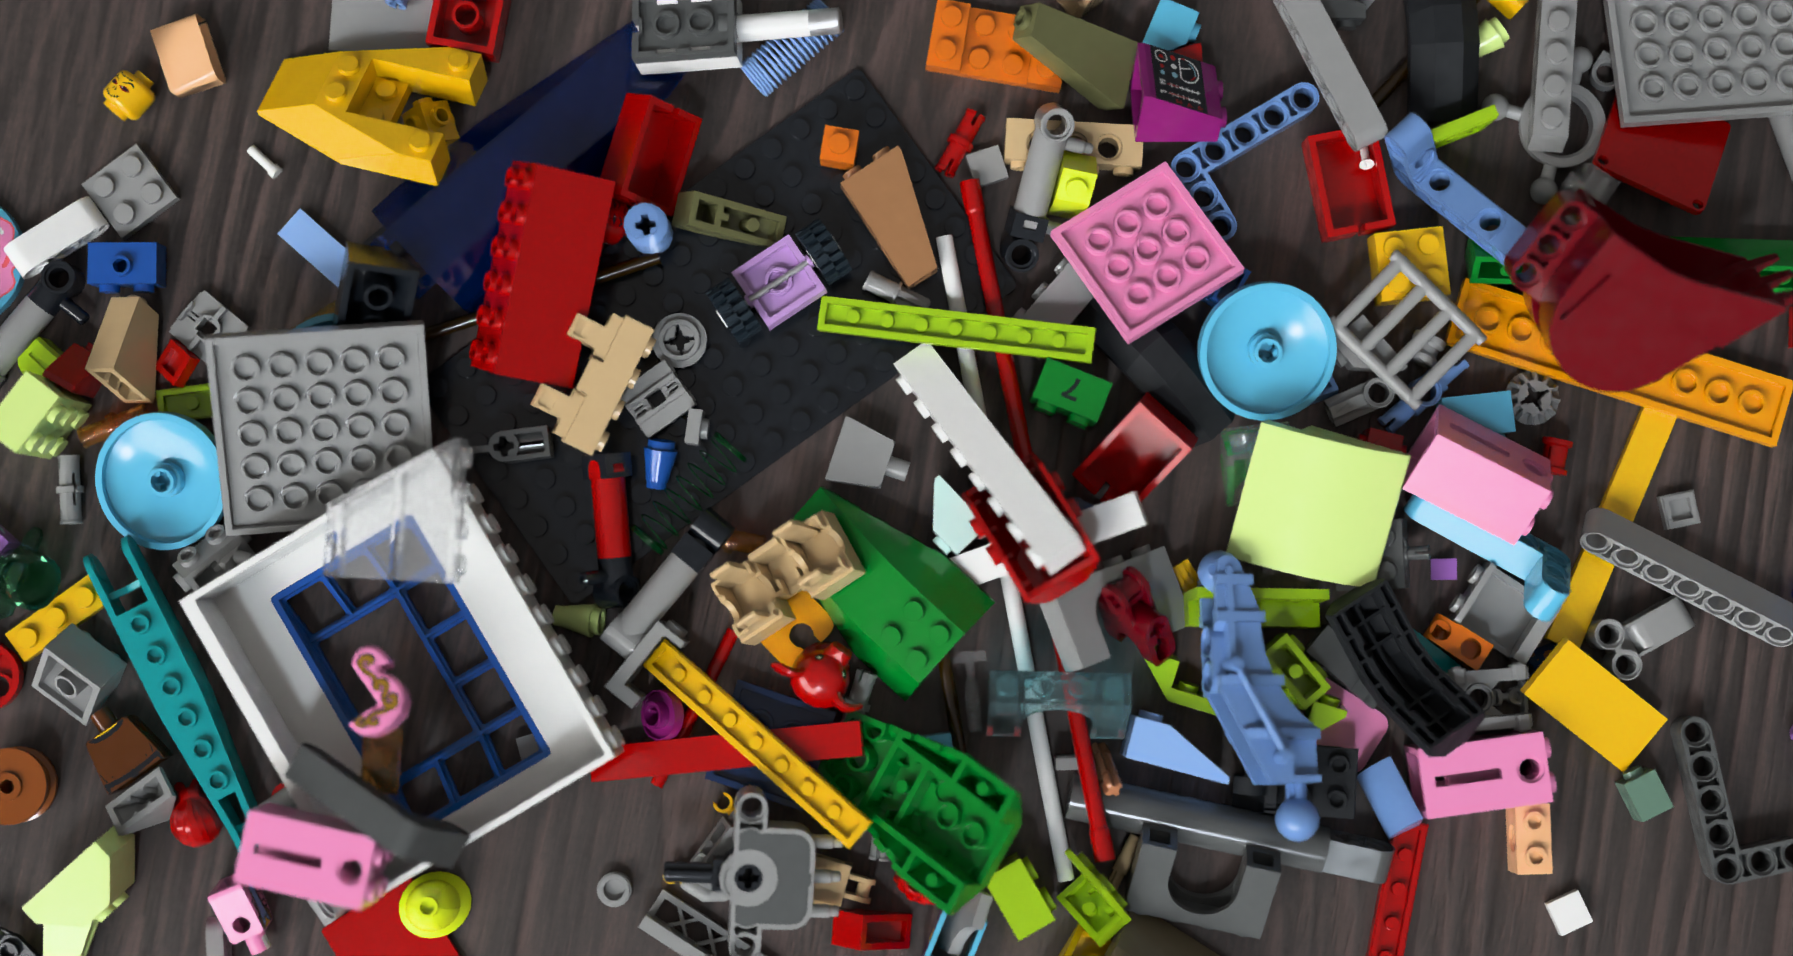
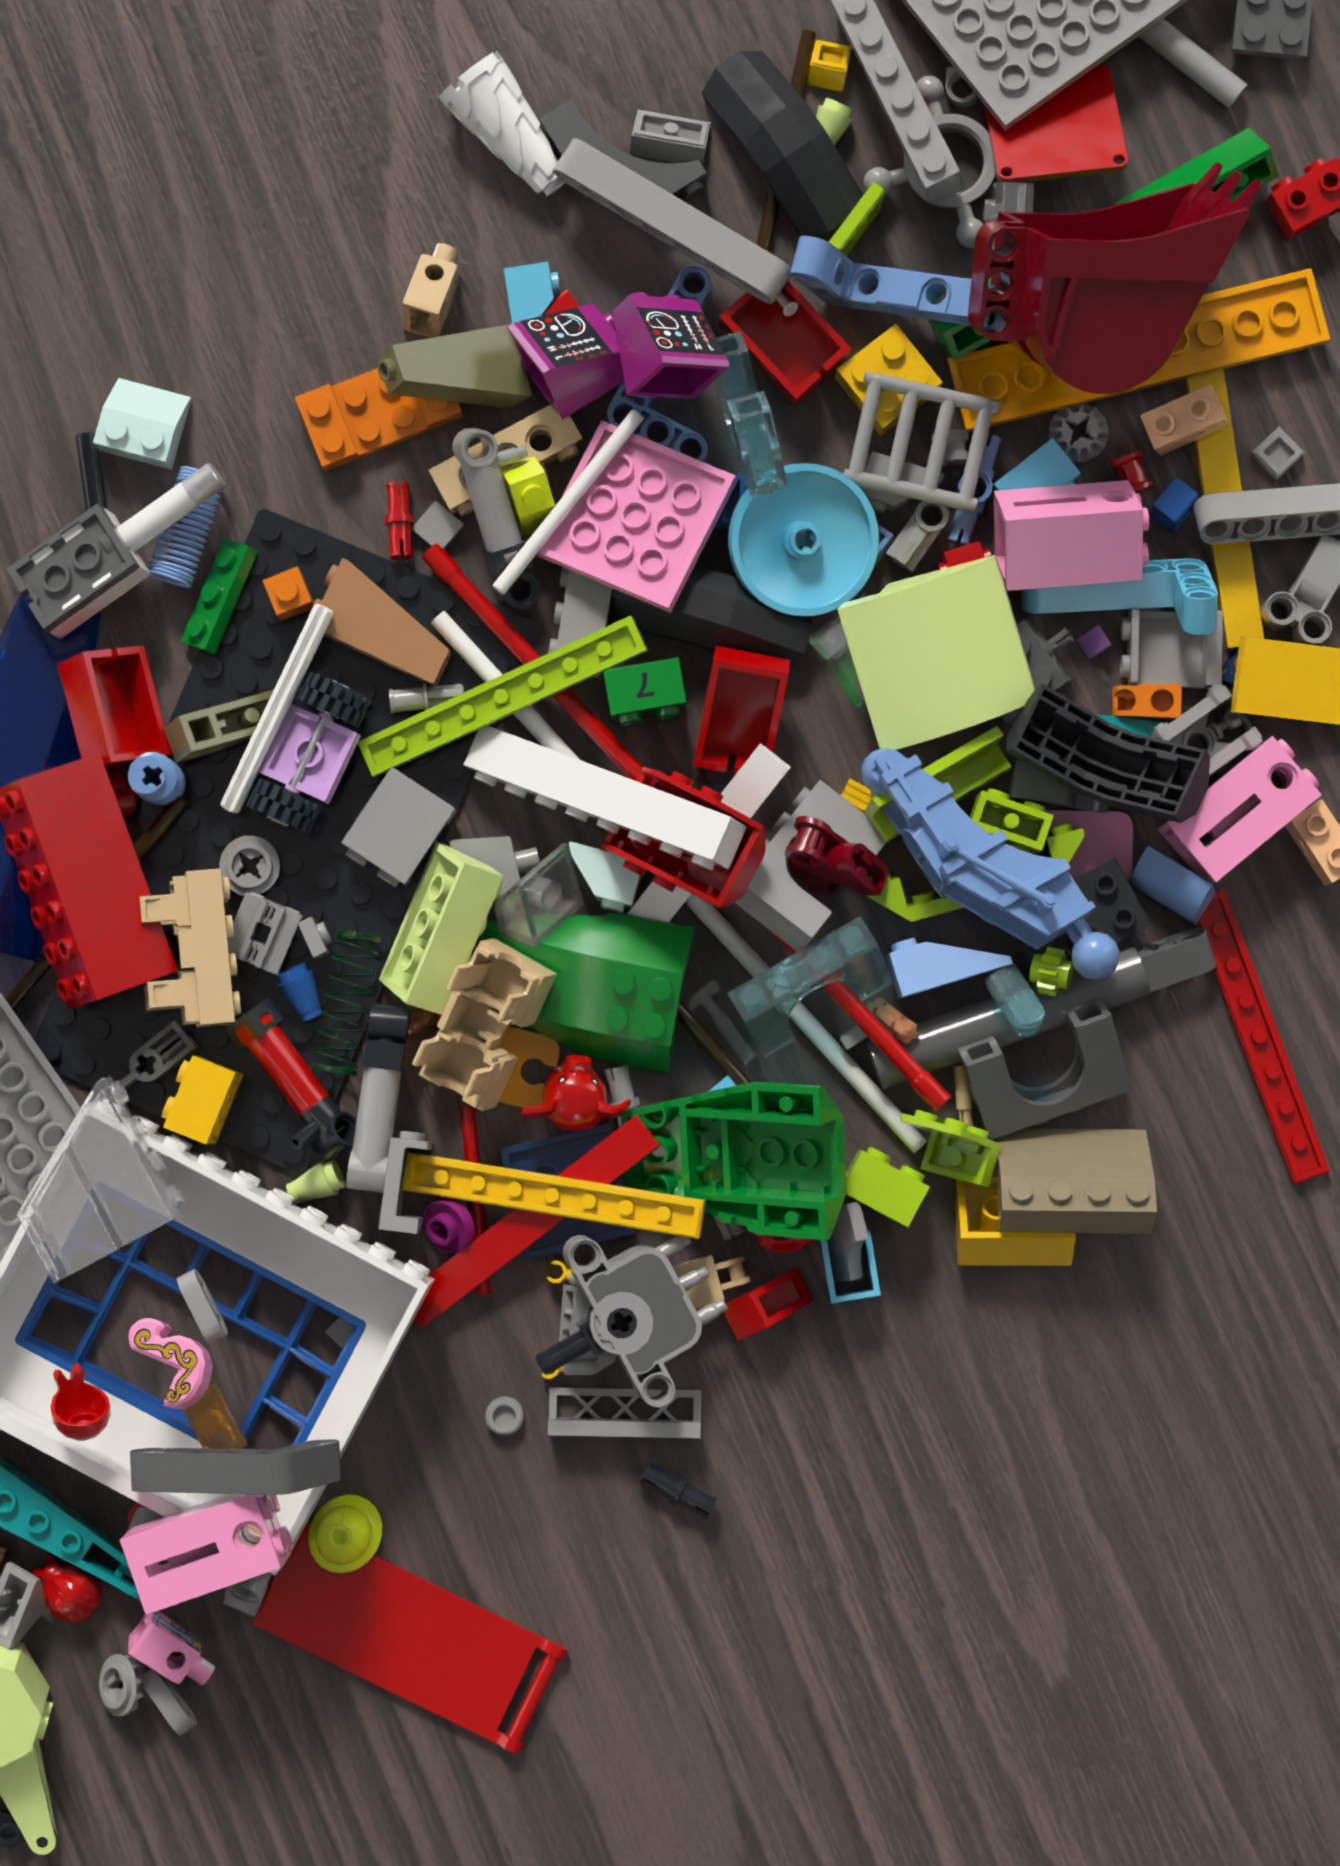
camera: 30 degrees left, 0 degrees up
none -> red piece [50,1363,111,1441]
none -> light grey gear [99,1654,143,1716]
none -> yellow brick [161,1056,244,1145]
none -> light grey beam [177,1269,228,1344]
none -> green plate [180,538,258,655]
none -> white axle [220,604,333,814]
none -> light grey panel [341,767,457,888]
none -> yellowish green slope [378,842,504,1015]
none -> white piece [492,409,644,595]
none -> clear slope [493,843,584,947]
none -> magenta slope [612,292,729,399]
none -> clear light blue arch [713,331,788,497]
none -> clear light blue arm [985,964,1045,1038]
none -> lime gear [1029,946,1074,997]
none -> light nougat brick [1140,384,1230,456]
none -> blue slope [1150,479,1198,533]

